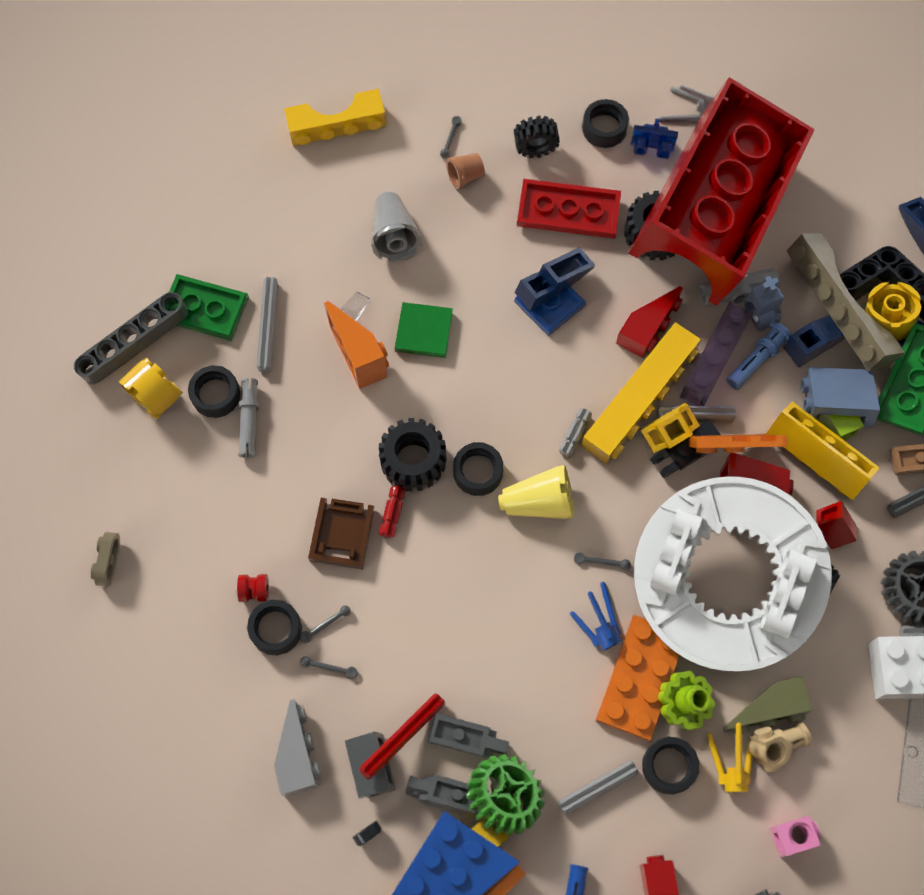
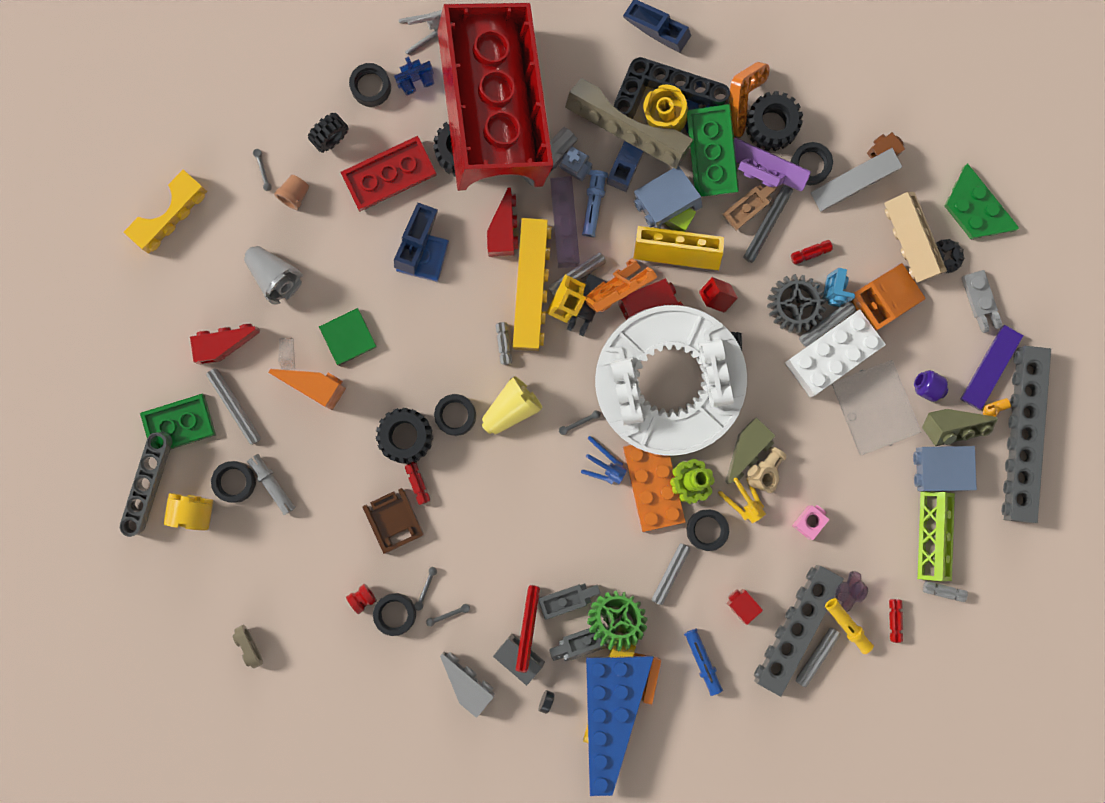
camera: 35 degrees left, 15 degrees up
none -> red slope [190,324,260,365]

